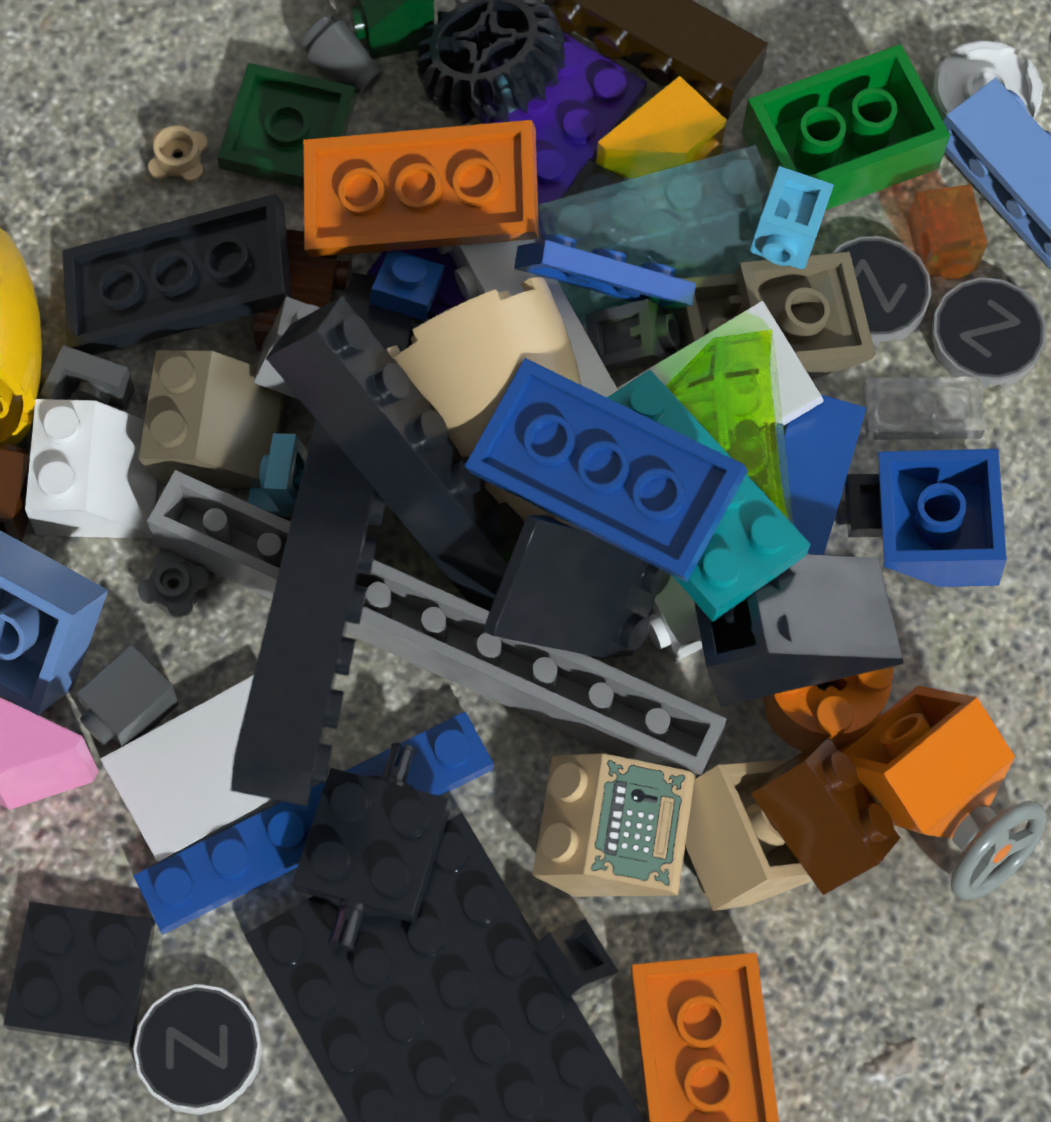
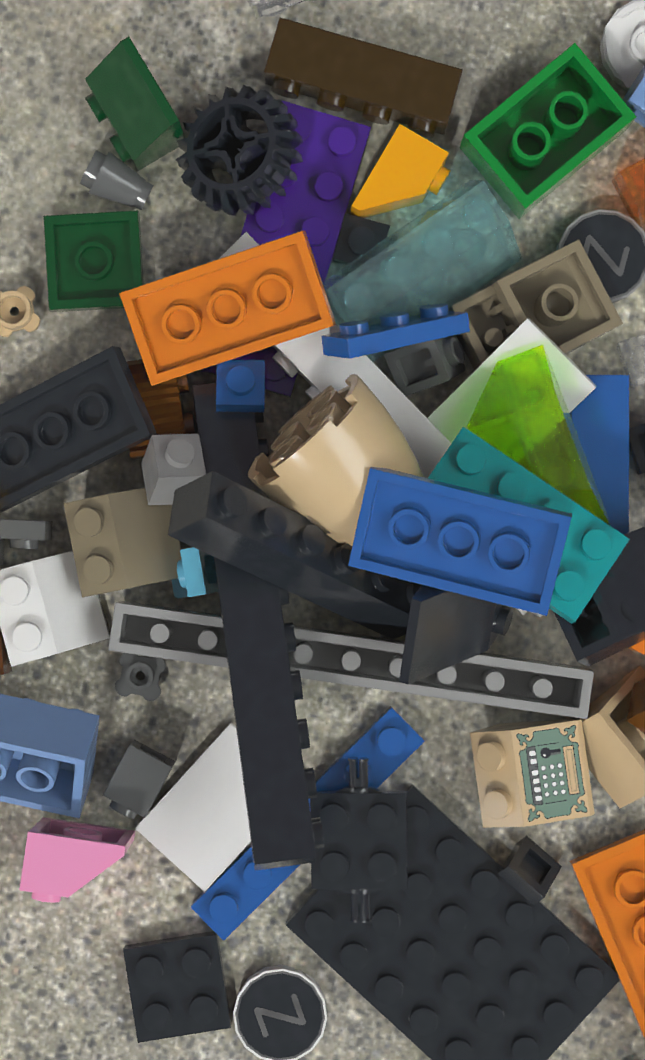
camera: 10 degrees left, 20 degrees up
medium azure bracket [750,166,834,269] -> none

